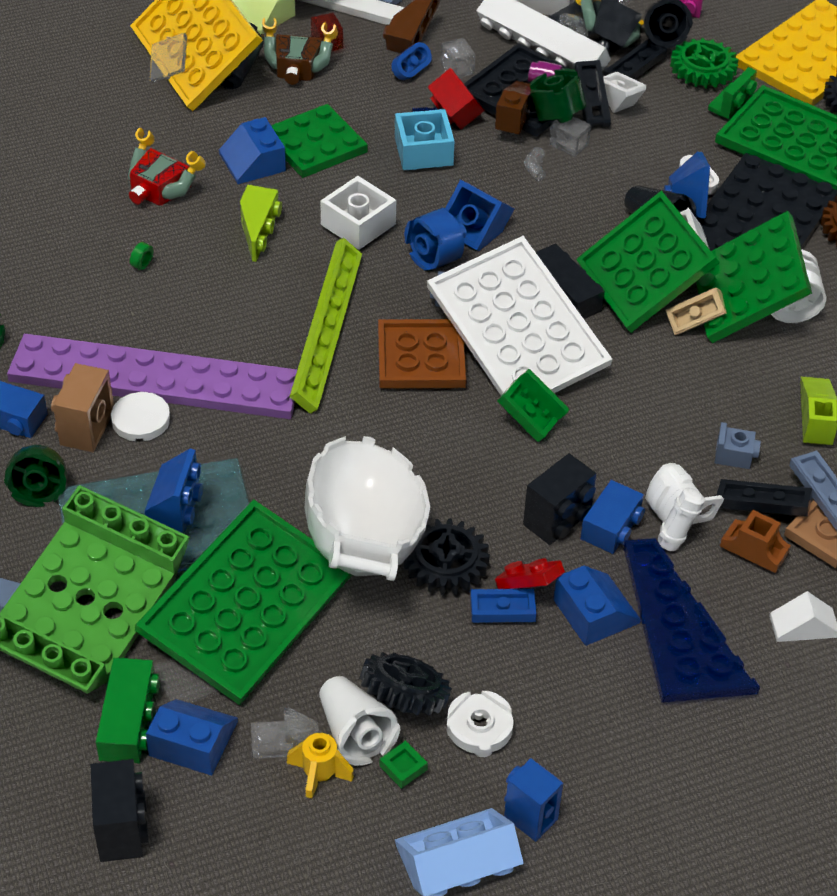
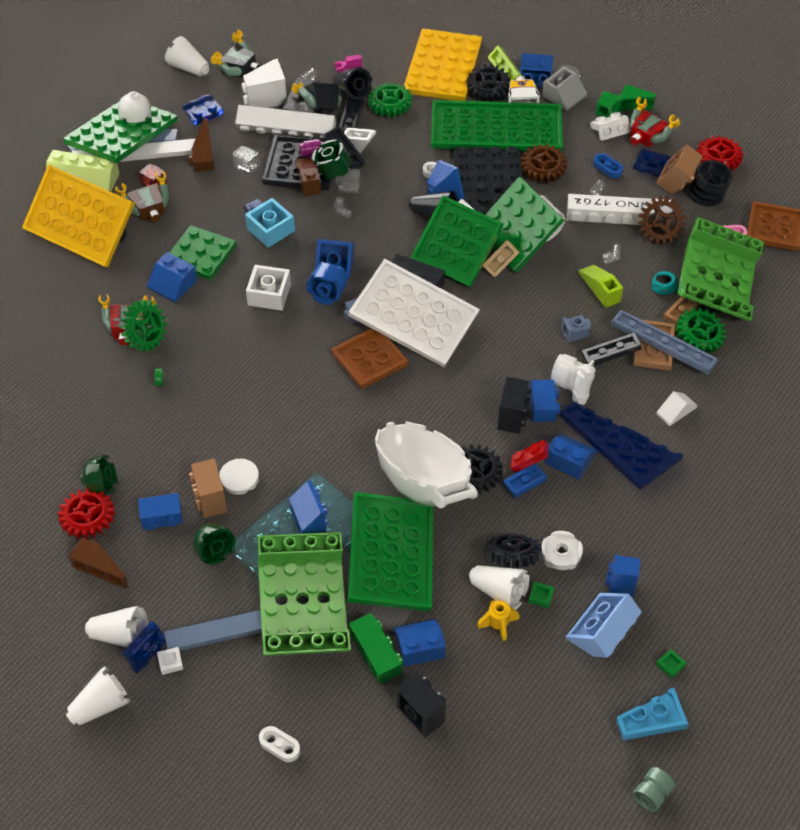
camera: 30 degrees left, 5 degrees up
medium lavender plate [7,333,297,419] -> none
clear piece [149,33,187,83] -> none
lime slope [240,185,282,262] -> none
clear slope [251,707,319,759] -> none
lime plate [289,237,362,414] -> none
blue plate [392,42,432,80] -> none
red brick [428,68,484,129] -> none
green bracket [497,369,569,442] -> none
green bracket [708,67,757,119] -> none
dark orange brick [720,510,791,573] -> none
none -> green gear [120,300,168,351]

